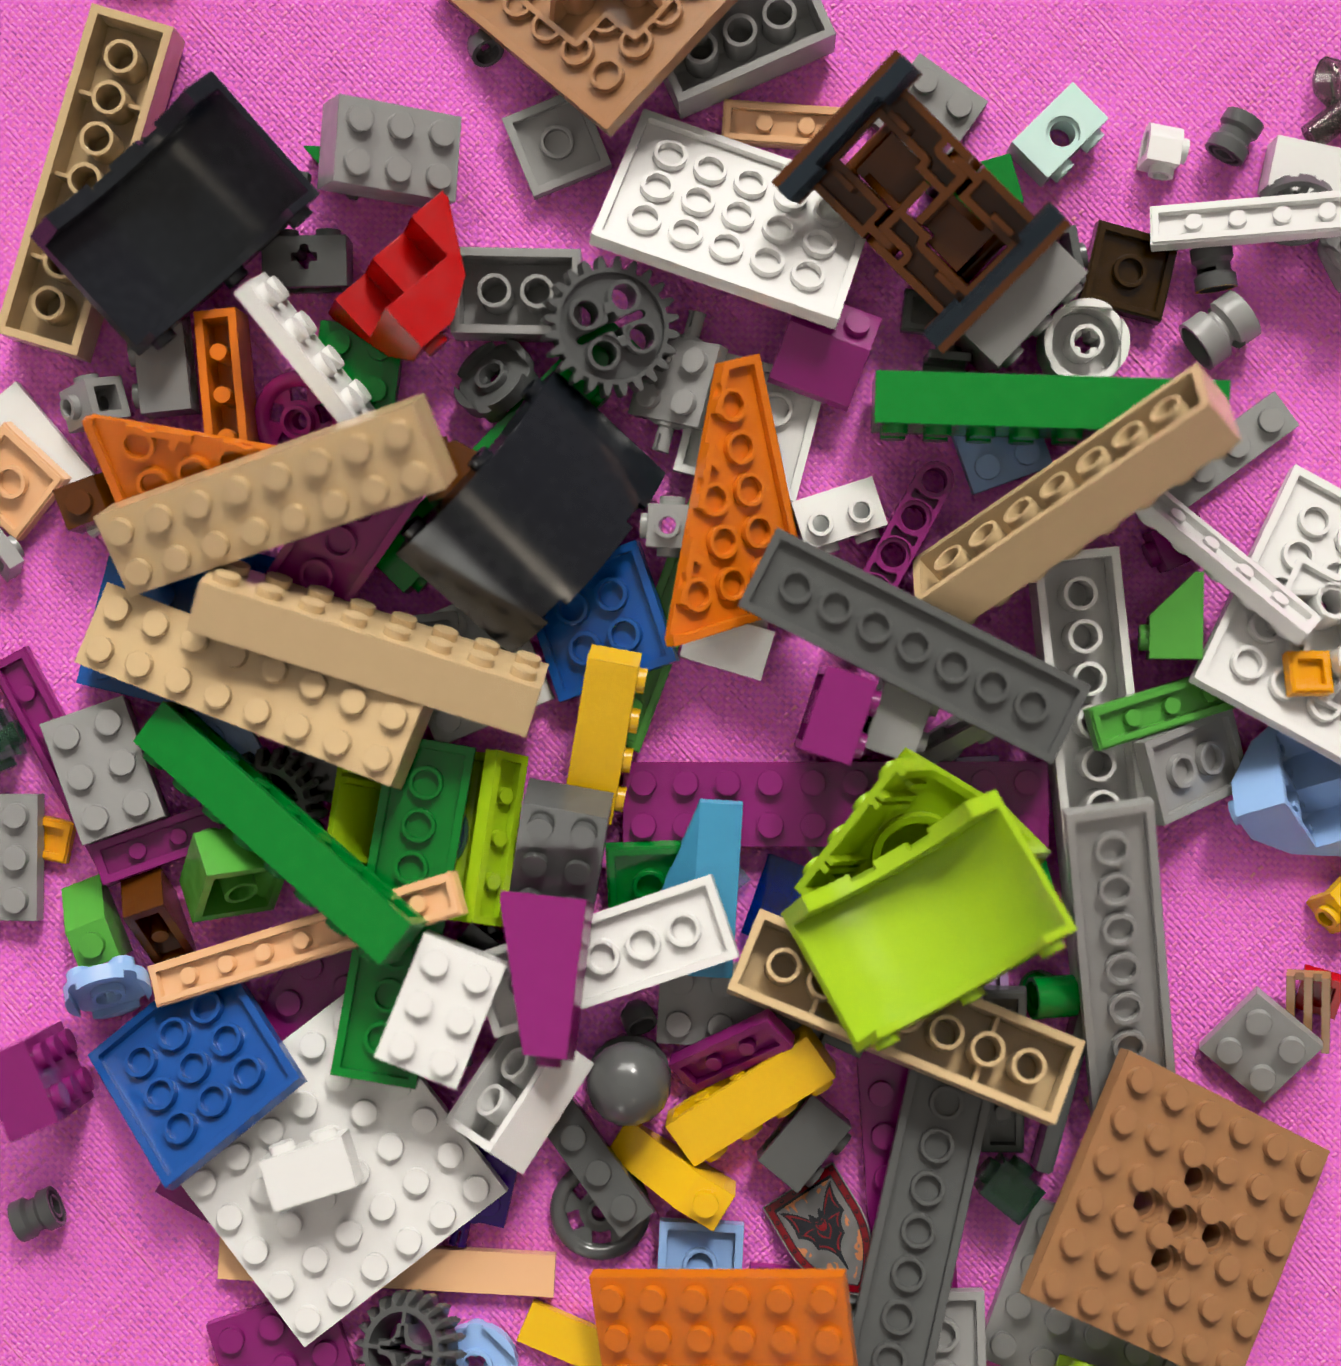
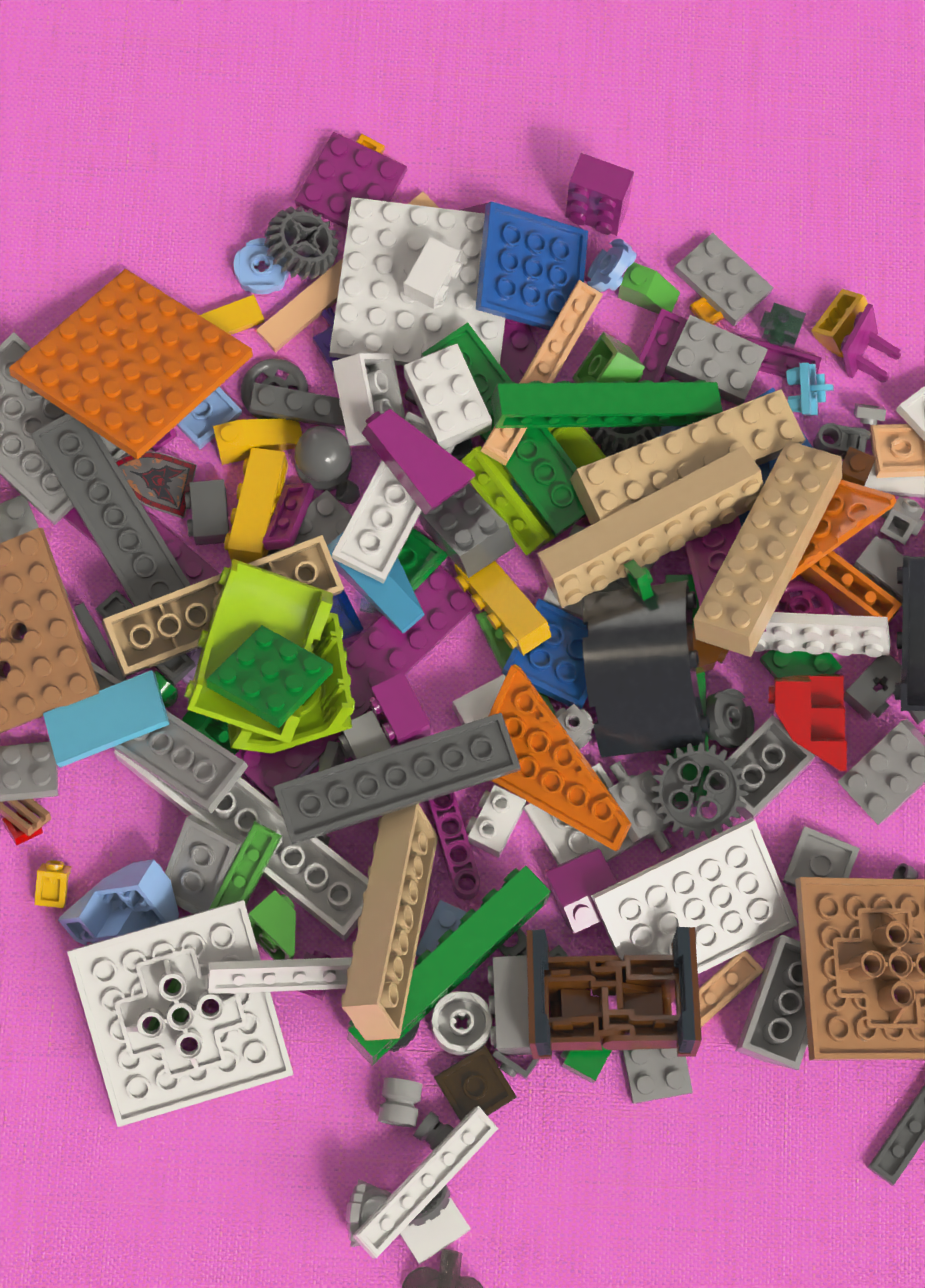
camera: 135 degrees right, 15 degrees down
dark grey wheel [7,1186,67,1242] -> none
reddish brown slope [120,867,196,964] -> none
clear green brick [974,1152,1046,1225] -> none
light aqua brick [1006,82,1108,187] -> none
white plate [1136,122,1190,181] -> none
light grey plate [1167,391,1299,507] -> none
dark grey wheel [1205,106,1264,166] -> none
light orange tile [1282,650,1334,697] -> none
none -> medium azure tile [43,670,170,768]
none -> green plate [206,625,333,728]
none -> green plate [624,559,653,601]
none -> medium azure hips [786,363,834,416]
none -> dark grey piece [813,423,871,460]

